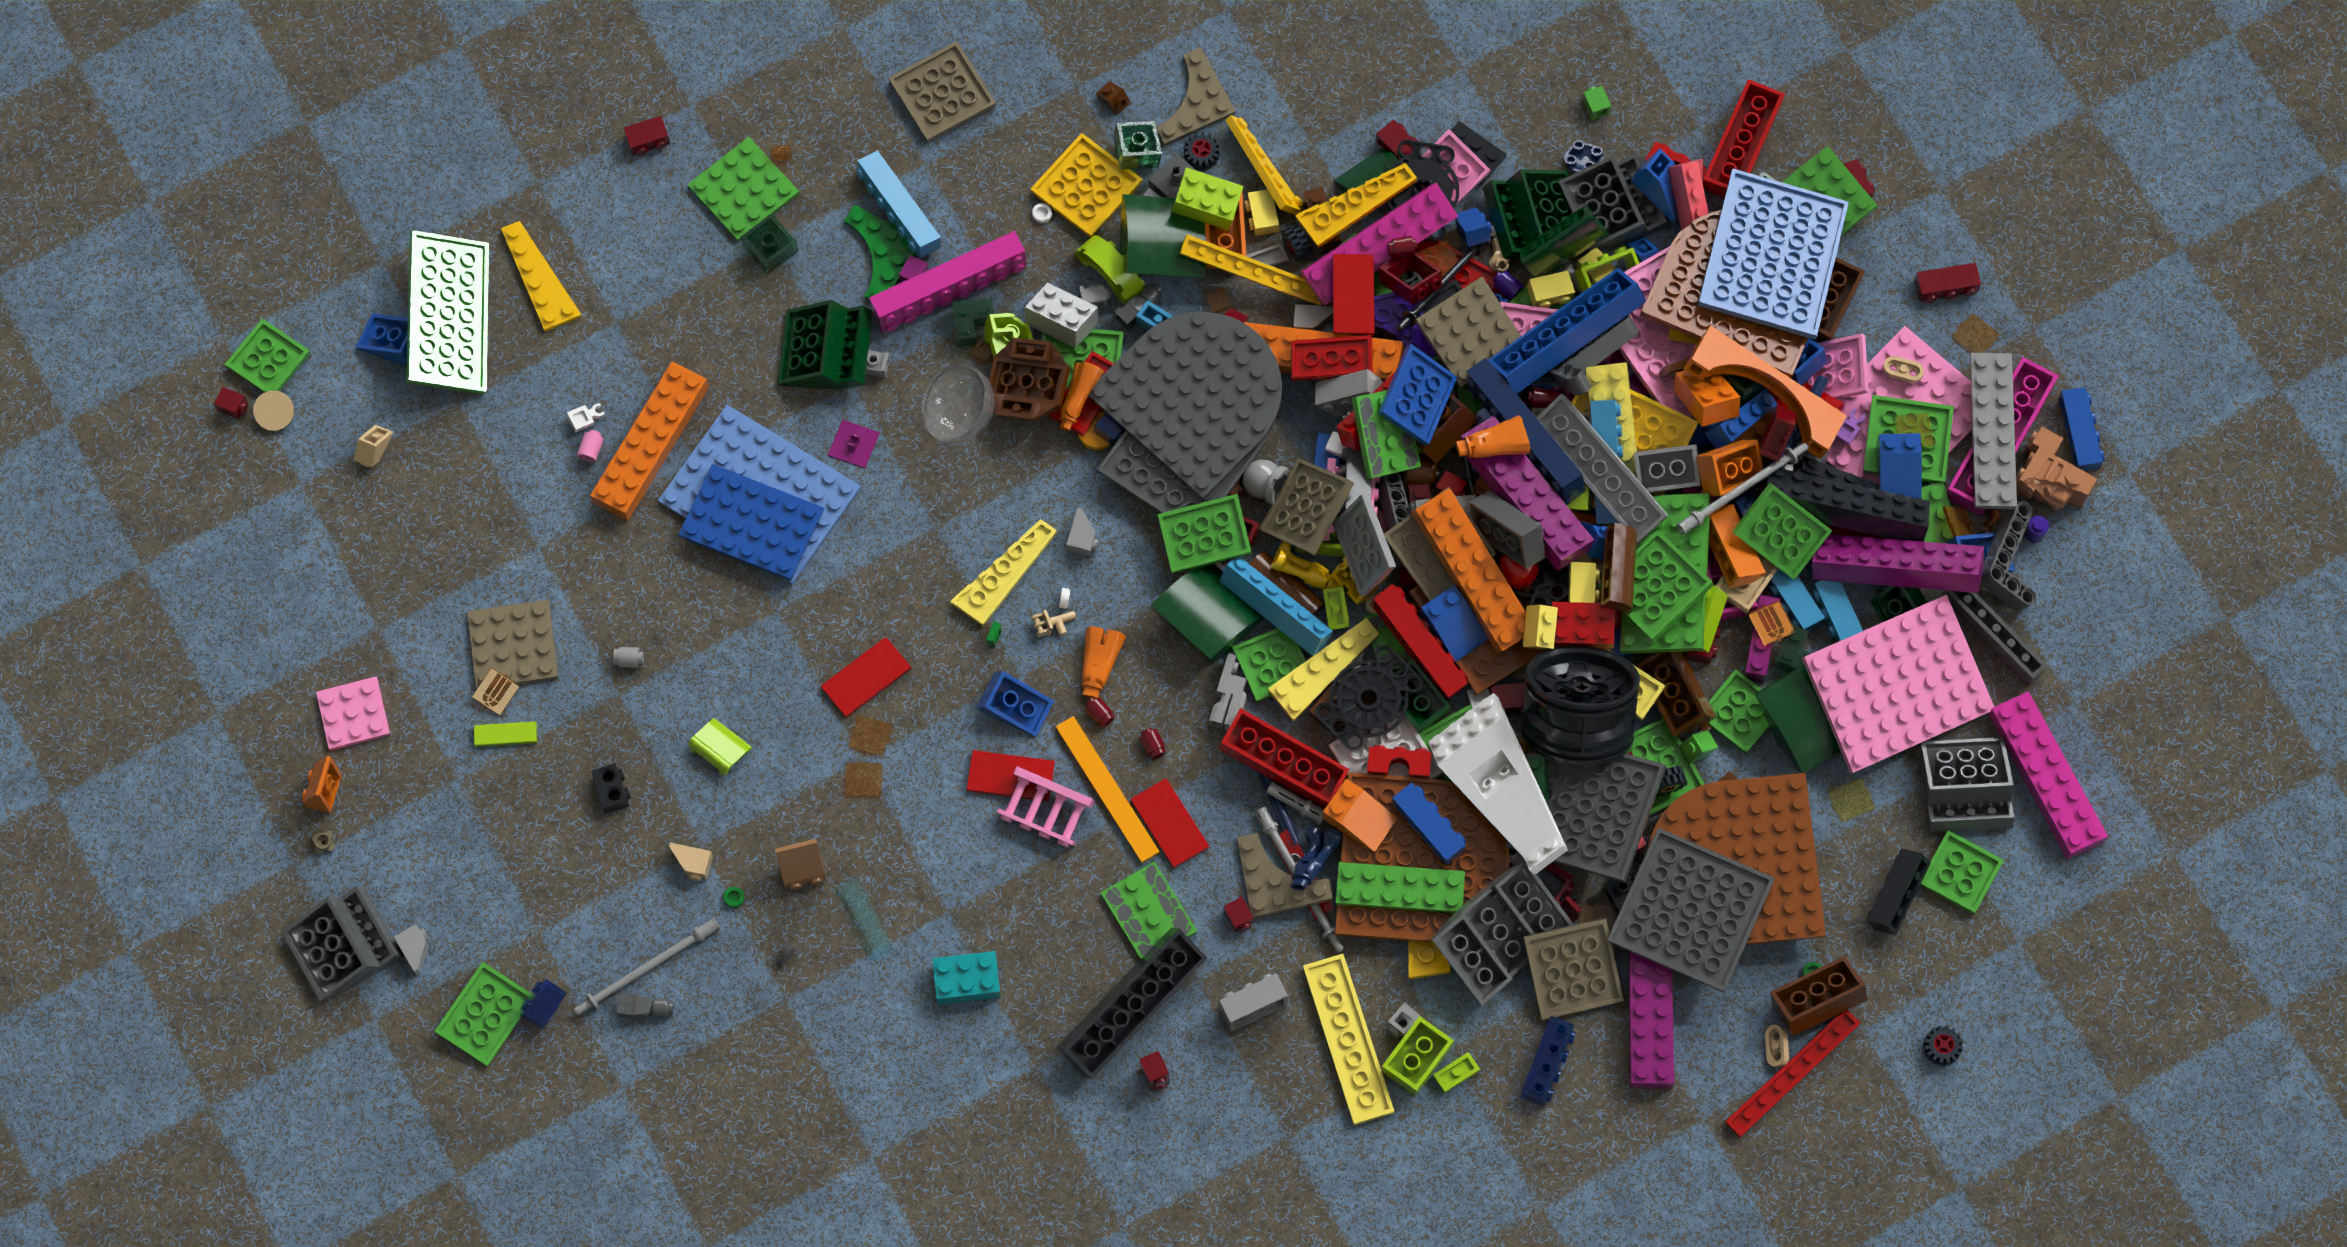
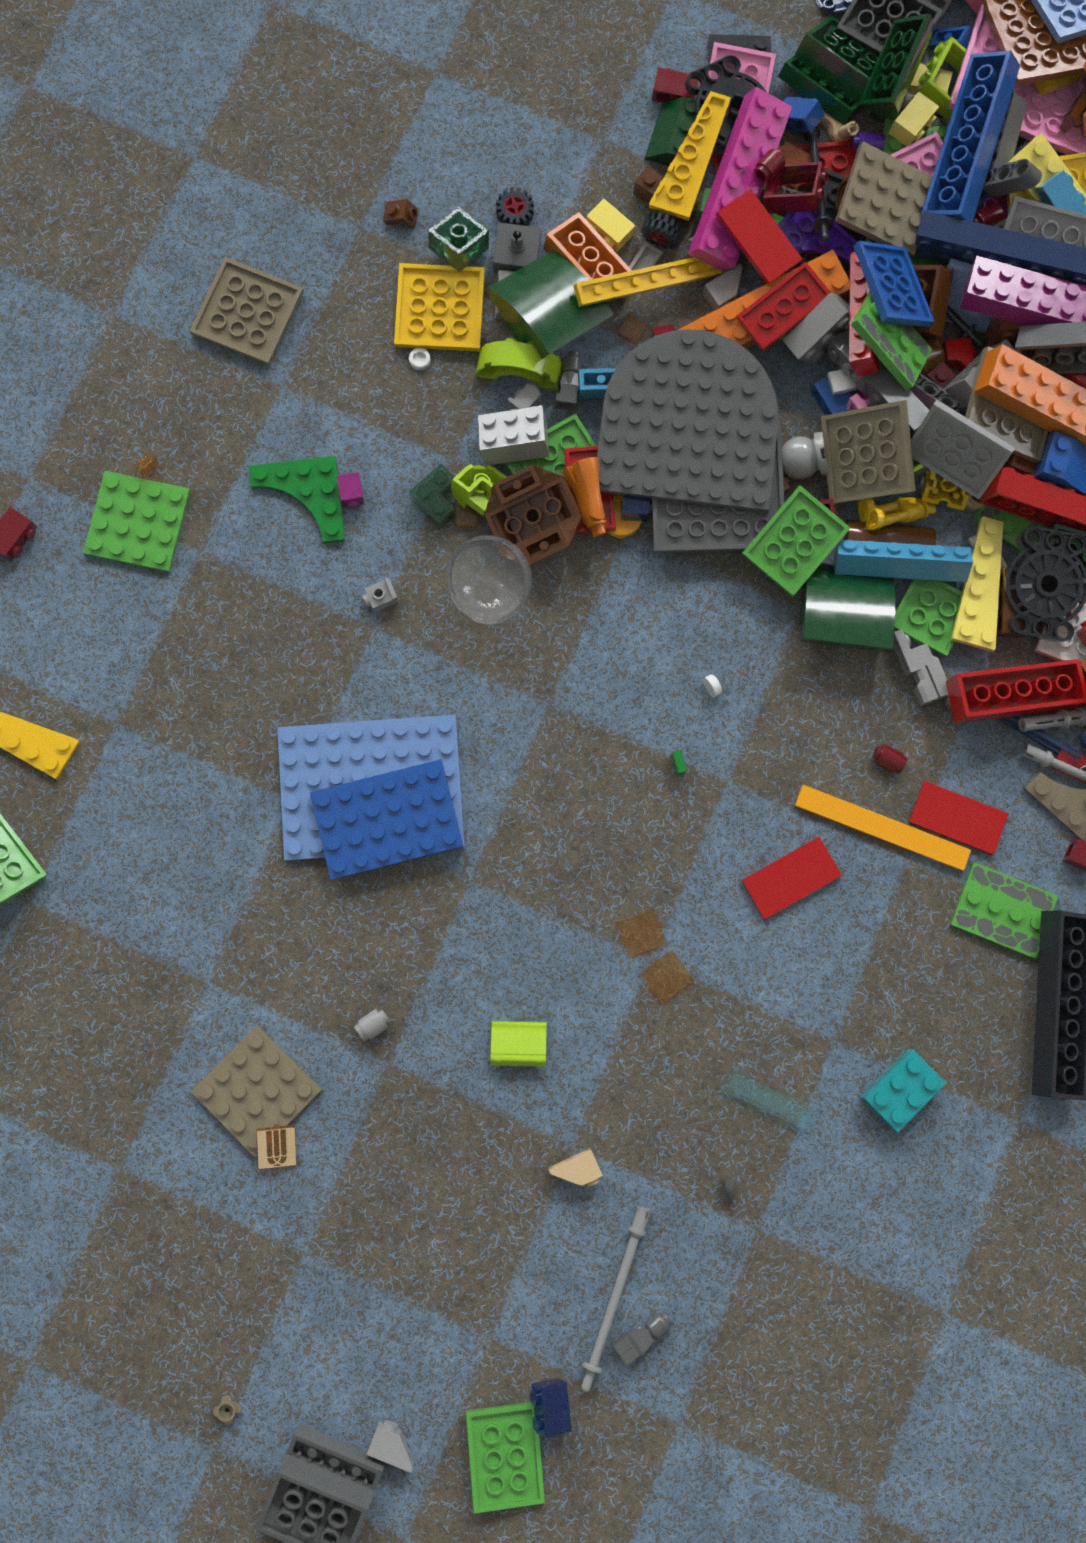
camera: 45 degrees left, 10 degrees up
orange slope [302,756,342,813] -> none
bright pink plate [316,676,390,751] -> none
lime tile [474,721,537,747] -> none
white plate [567,404,605,433] -> none
bright pink brick [577,430,604,463] -> none
orange brick [590,362,709,521] -> none
black brick [591,763,631,814] -> none
green tile [723,887,745,908] -> none
clear green brick [740,214,799,274] -> none
medium nougat slope [775,839,826,890] -> none
dark green slope [777,300,873,389] -> none
red tile [821,637,911,718] -> none
magenta piece [828,419,880,468] -> none
brick [856,151,941,258] -> none
dark pink brick [869,231,1027,332] -> none
light yellow wing [951,519,1057,627] -> none
blue slope [976,671,1054,737] -> none
bright pink fence [997,766,1095,848] -> none
tan arm [1030,610,1076,637] -> none
light grey slope [1066,508,1099,557] -> none
orange piece [1082,626,1126,699] -> none
dark red brick [1085,697,1115,728] -> none
dark tan plate [1156,47,1236,146] -> none
lime brick [1171,167,1243,231] -> none
yellow wing [1225,115,1305,215] -> none
lime plate [1323,586,1350,630] -> none
orange piece [1456,415,1530,458] -> none

